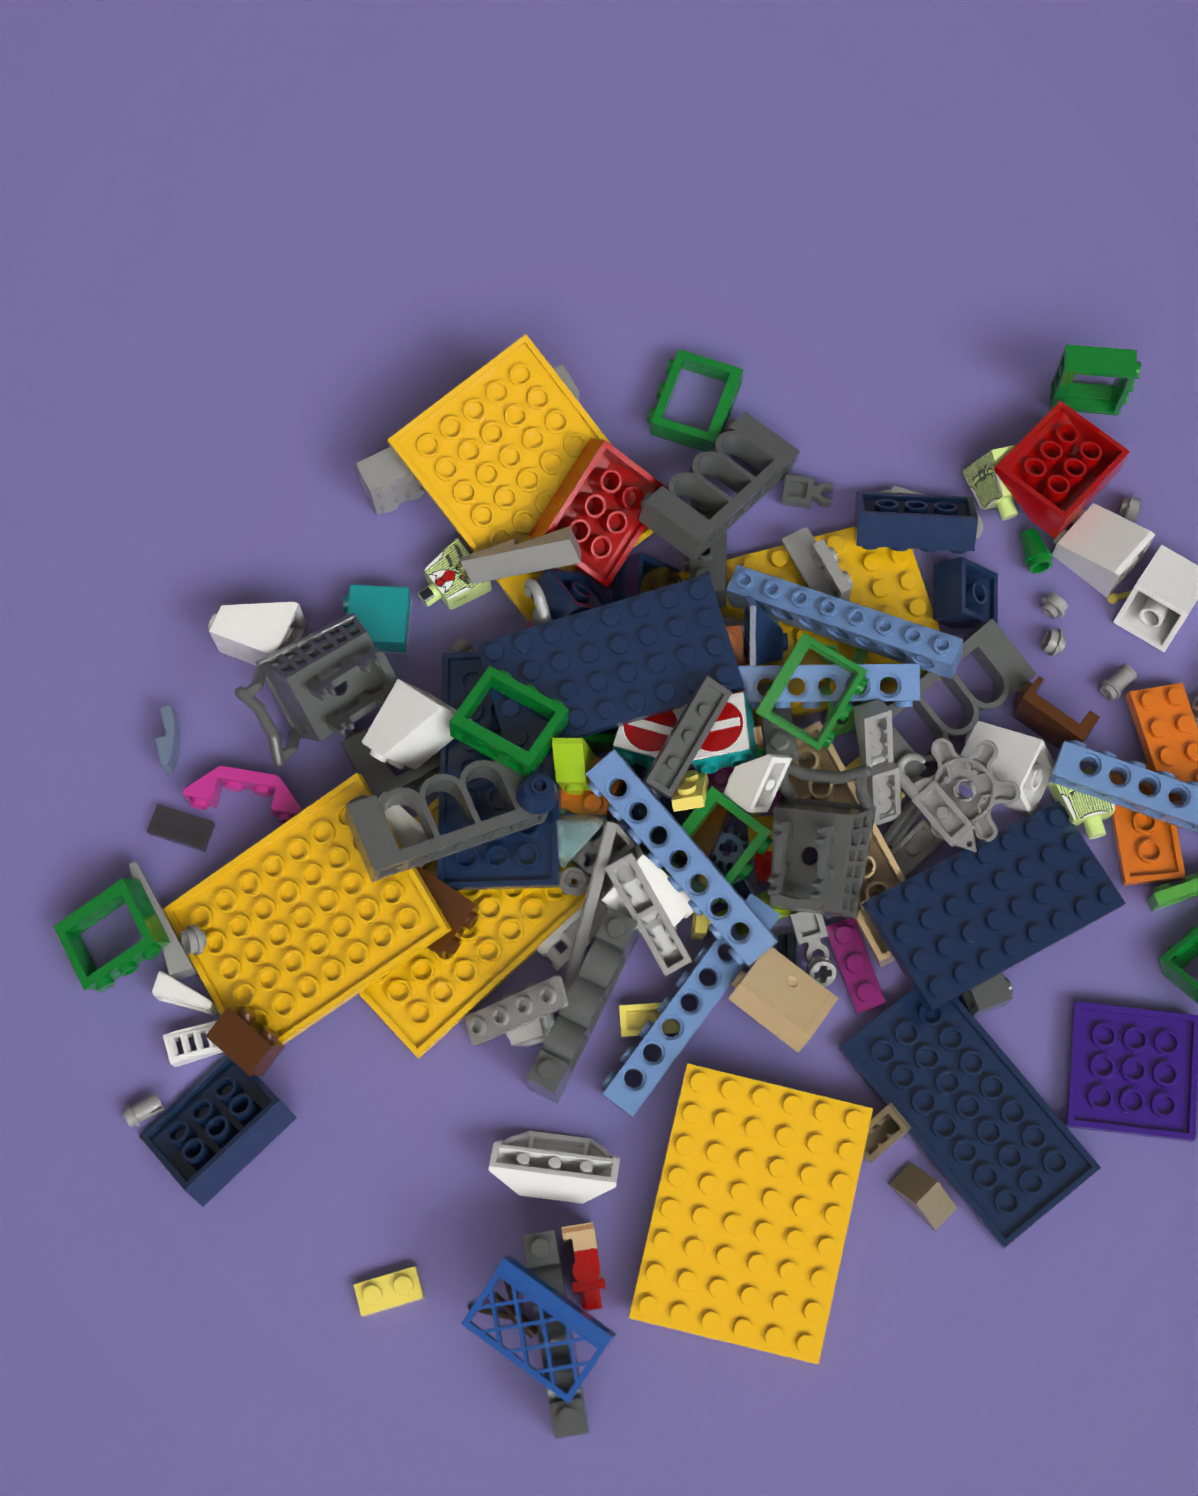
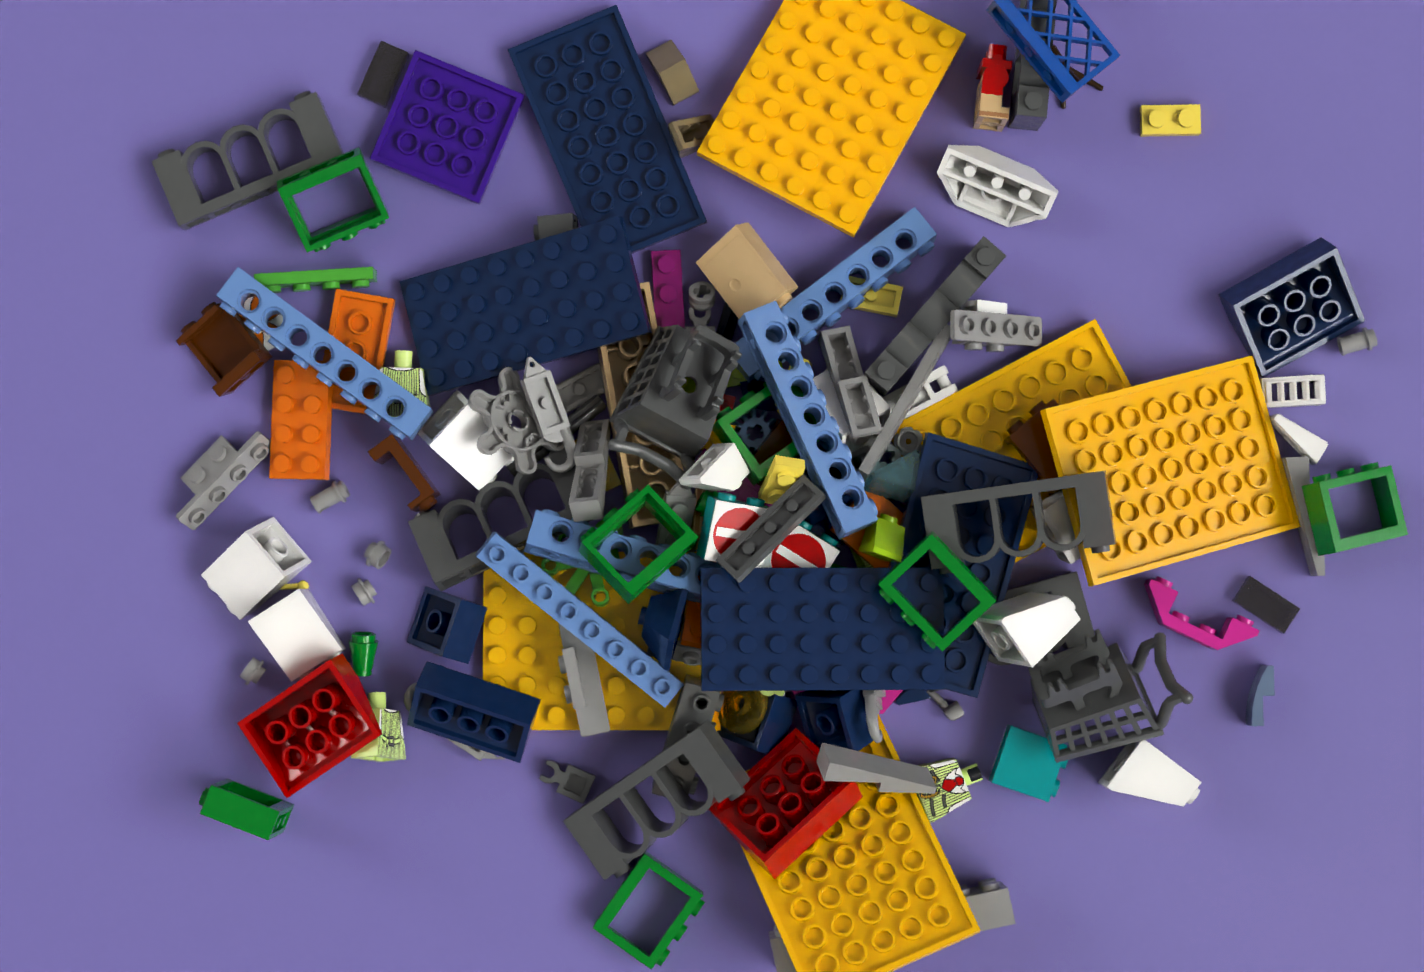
camera: 170 degrees left, 15 degrees up
light grey plate [180,924,207,956] -> none
reddish brown piece [206,1006,285,1076] -> none
dark blue cone [516,773,558,814] -> none

